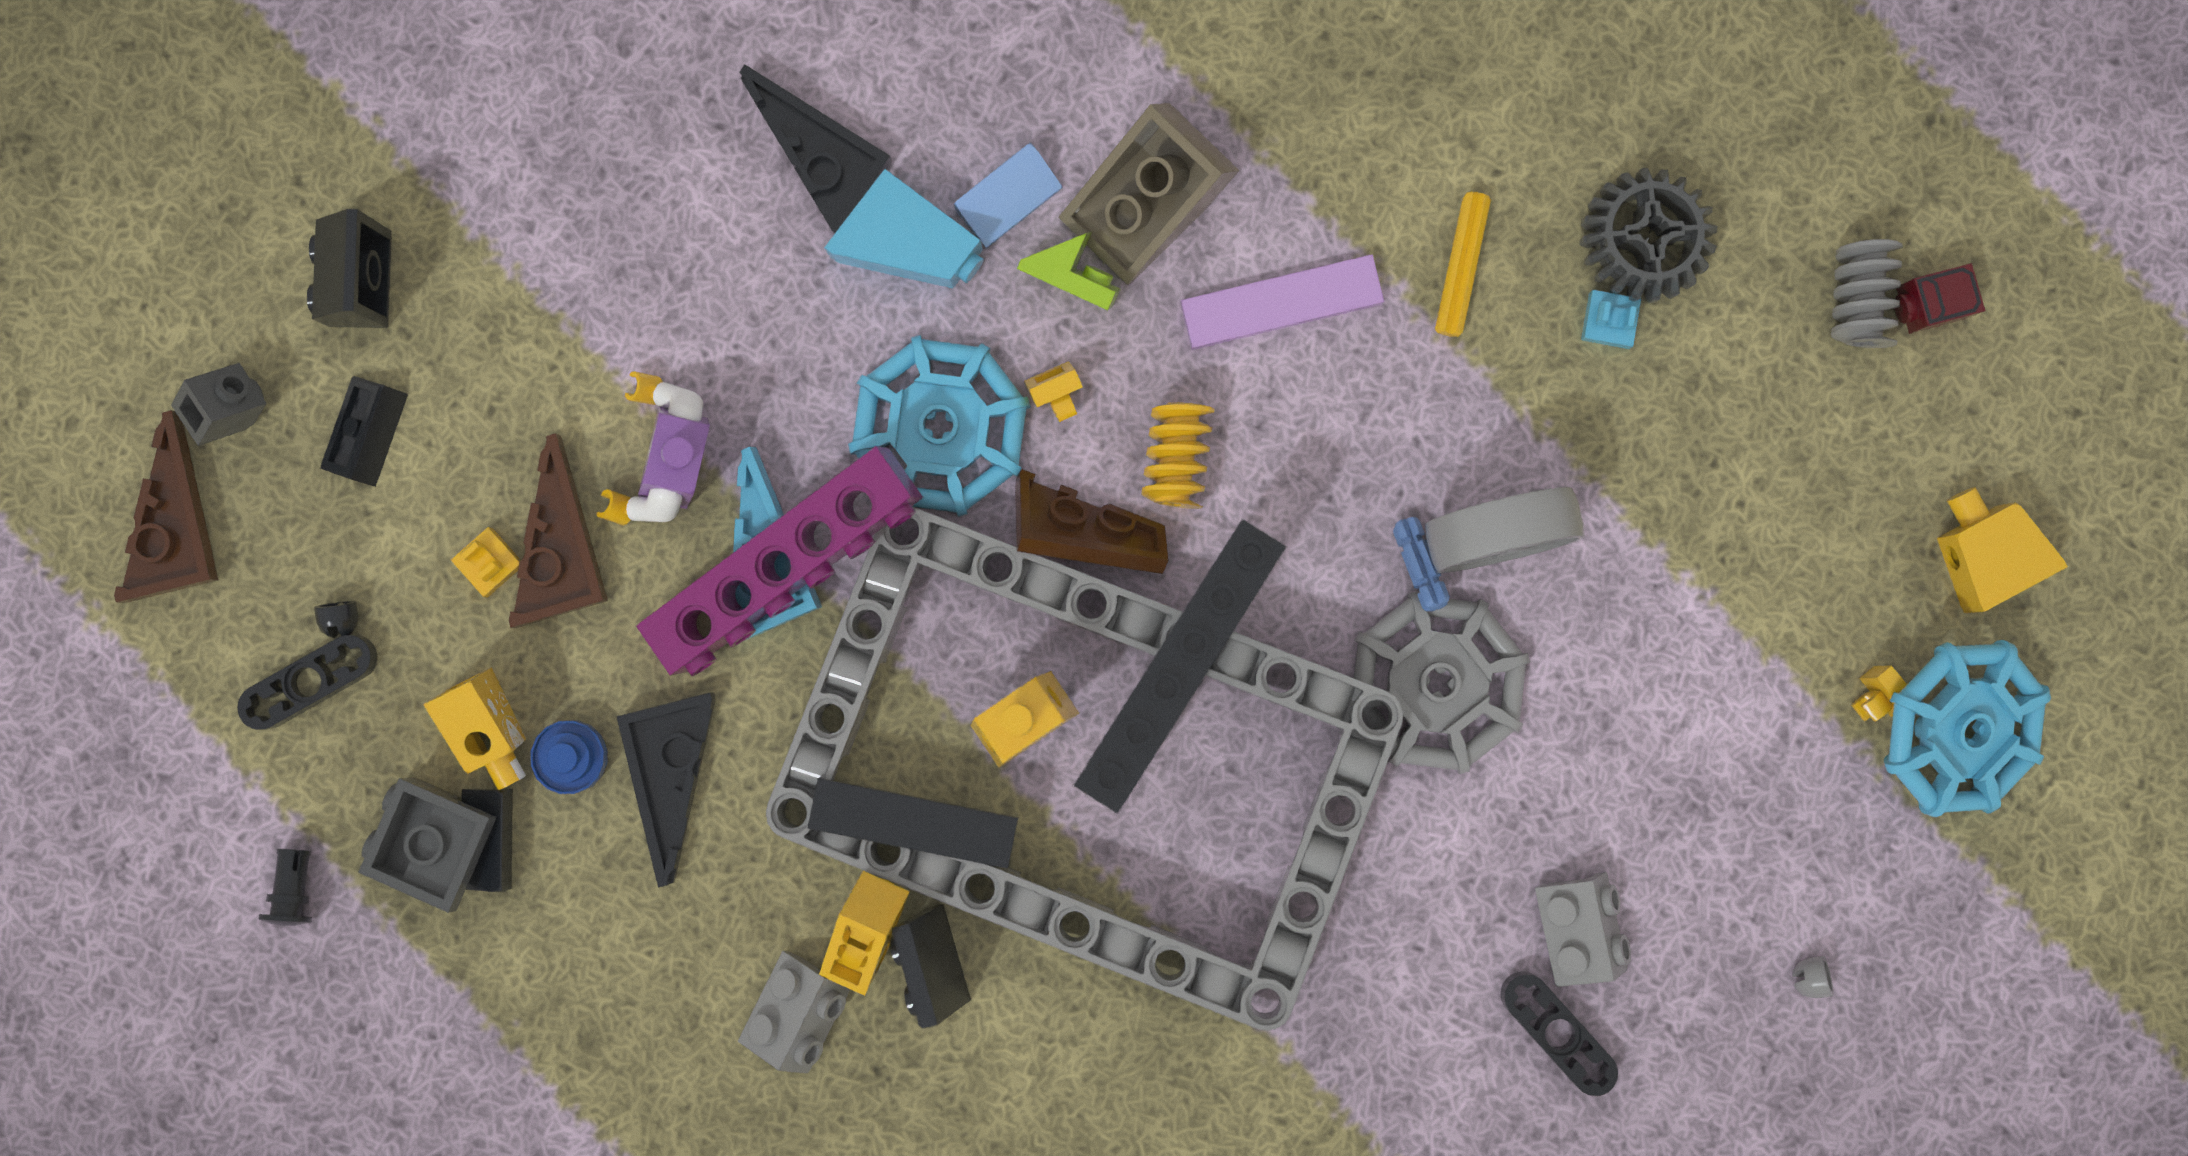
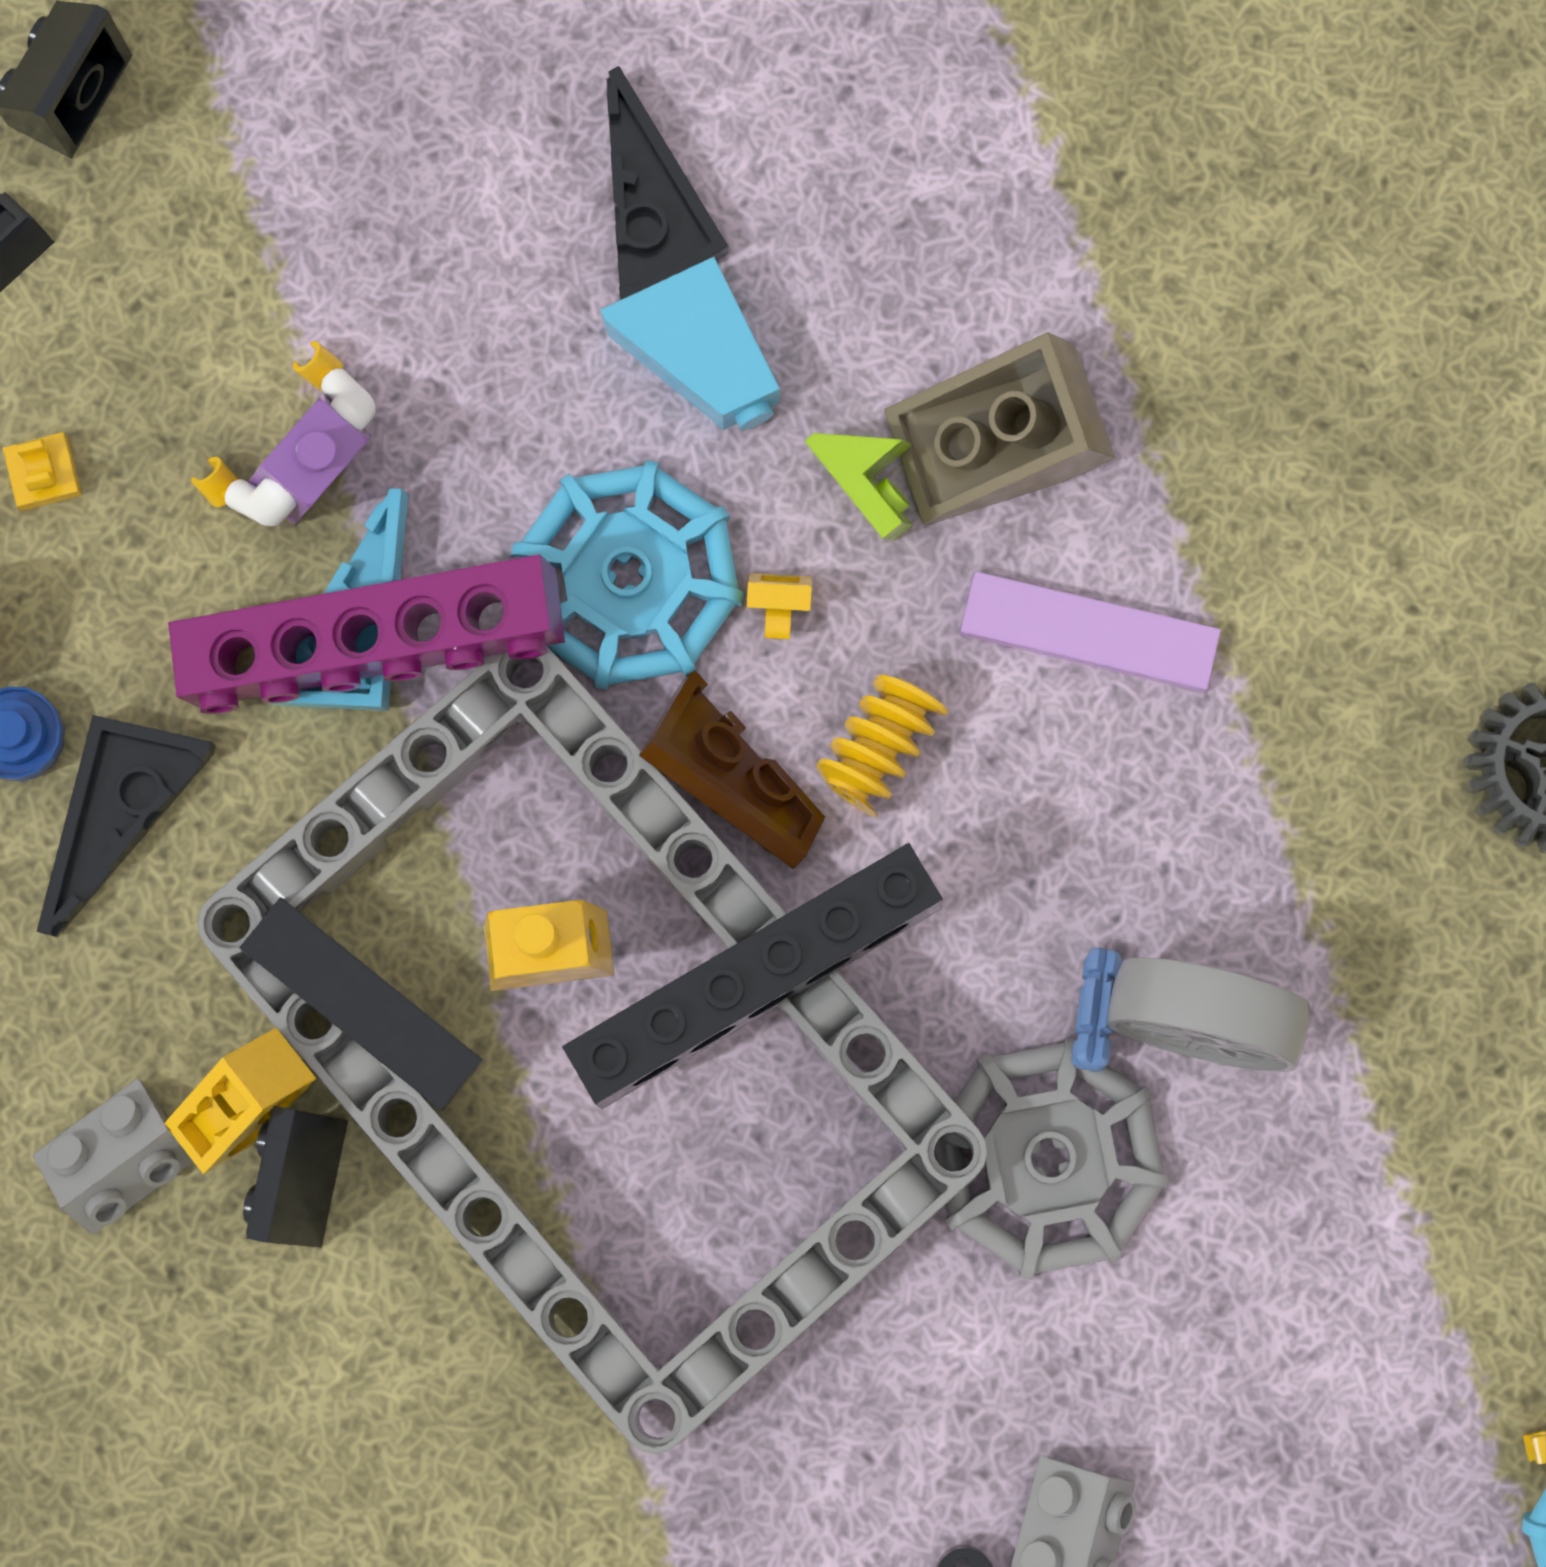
camera: 30 degrees right, 5 degrees down
reddish brown wing [508,433,608,628] -> none
light blue slope [954,143,1063,249] -> none
yellow axle [1435,192,1491,337] -> none
medium azure tile [1581,290,1641,349] -> none

